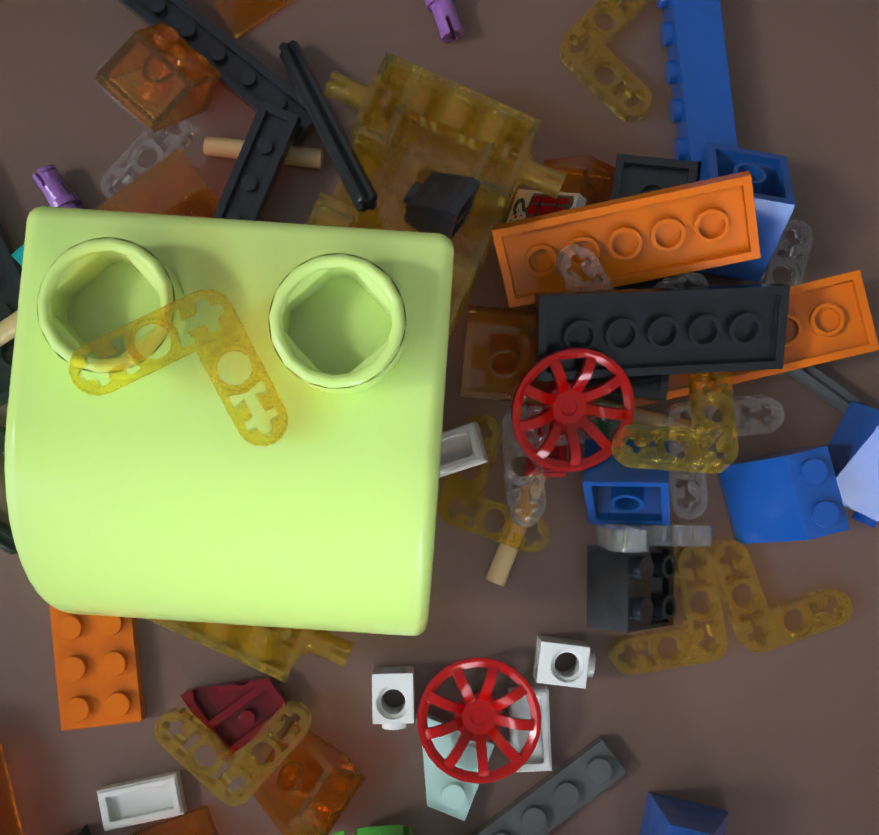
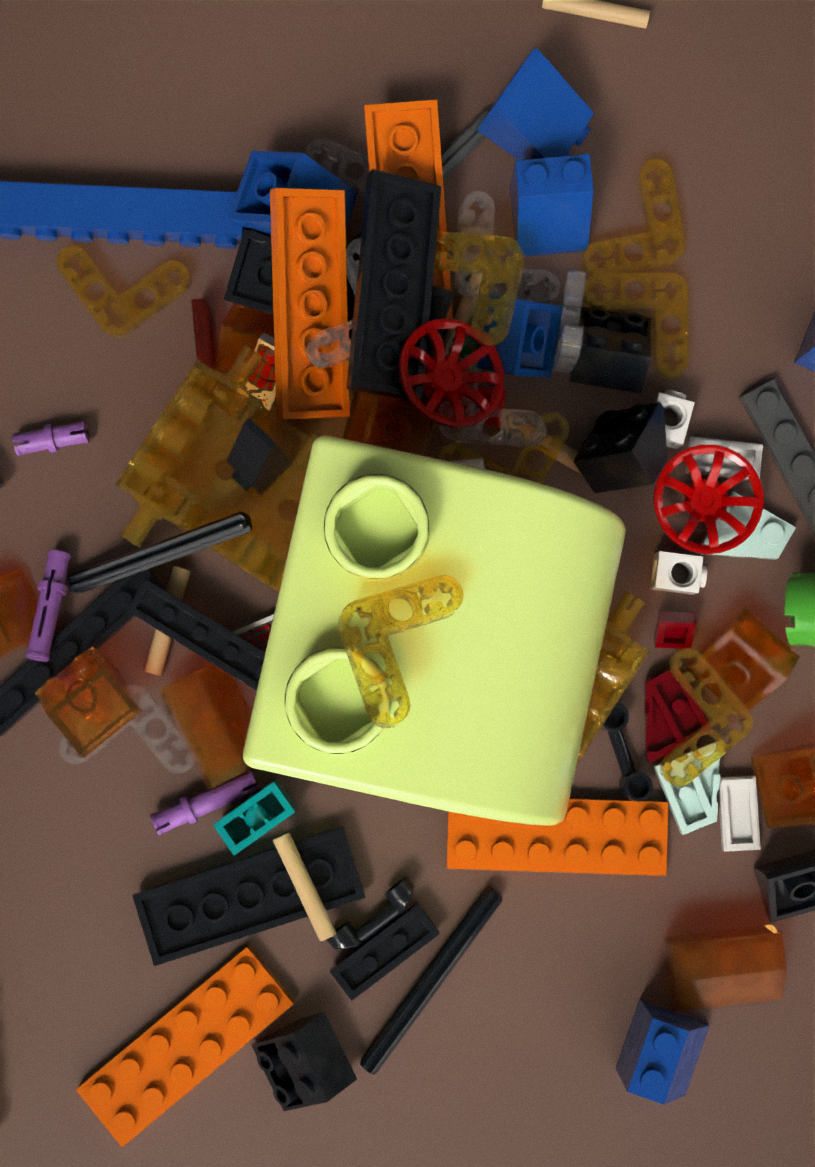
camera: 80 degrees left, 0 degrees up
none -> medium lavender pin [25,550,71,662]
none -> clear red tile [191,298,216,378]
none -> black slope [573,402,667,493]
none -> black bar [596,702,653,802]
none -> light aqua wing [653,740,723,835]
none -> dark red plate [654,611,697,649]

